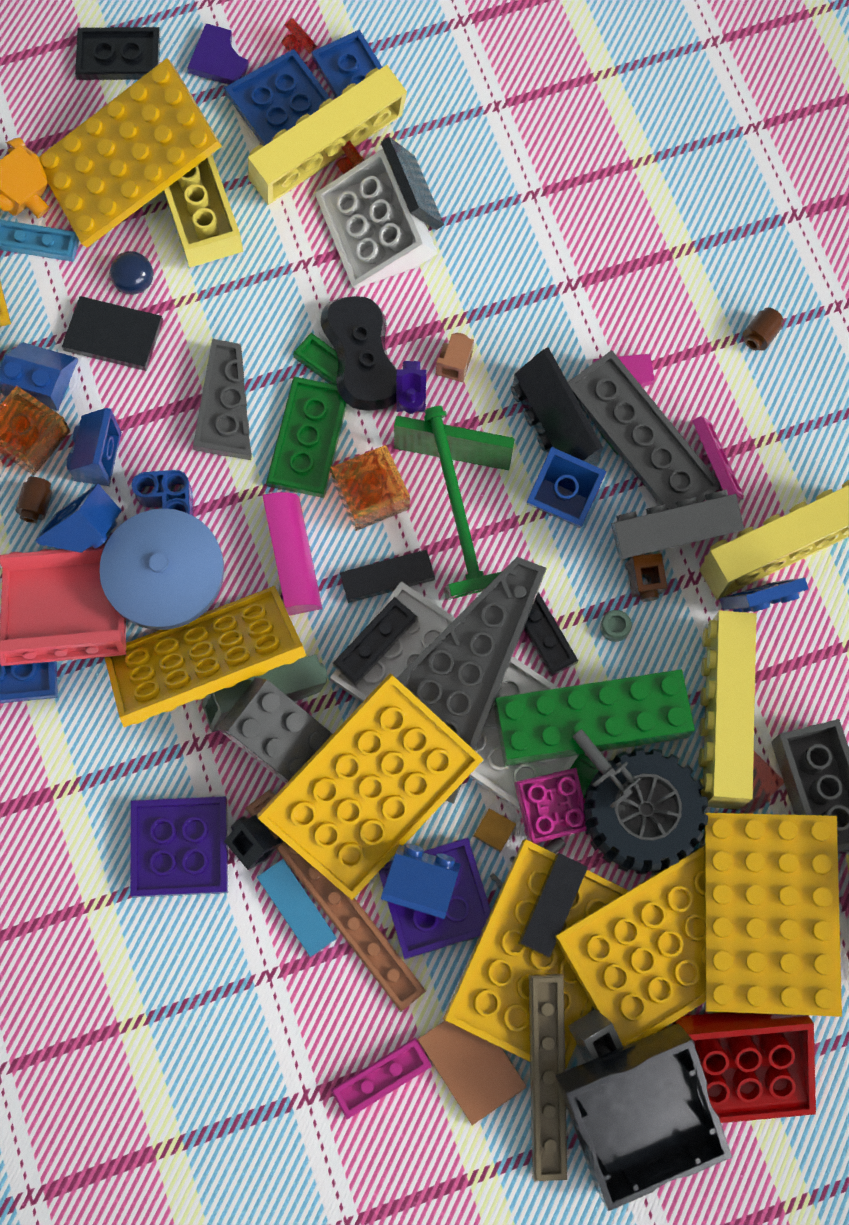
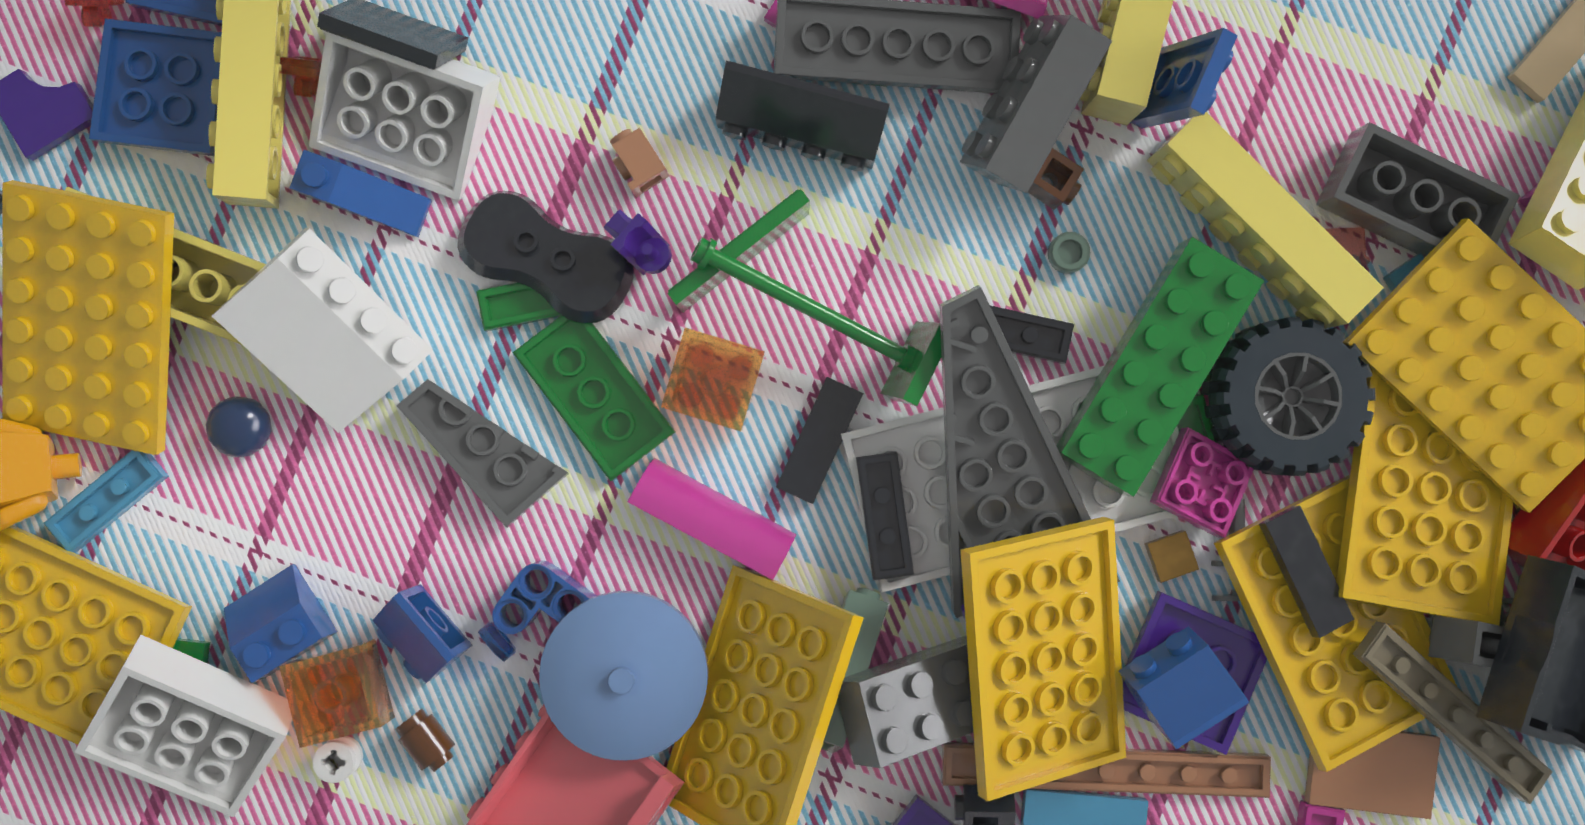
camera: 45 degrees left, 15 degrees up
blue slope [36,484,122,553] -> none
black tile [62,296,163,371] -> none
blue slope [526,447,607,528] -> none
dark grey piece [572,729,641,809] -> none
none -> white slope [212,228,433,433]
none -> blue slope [289,150,432,238]
none -> clear blue tile [478,621,516,662]

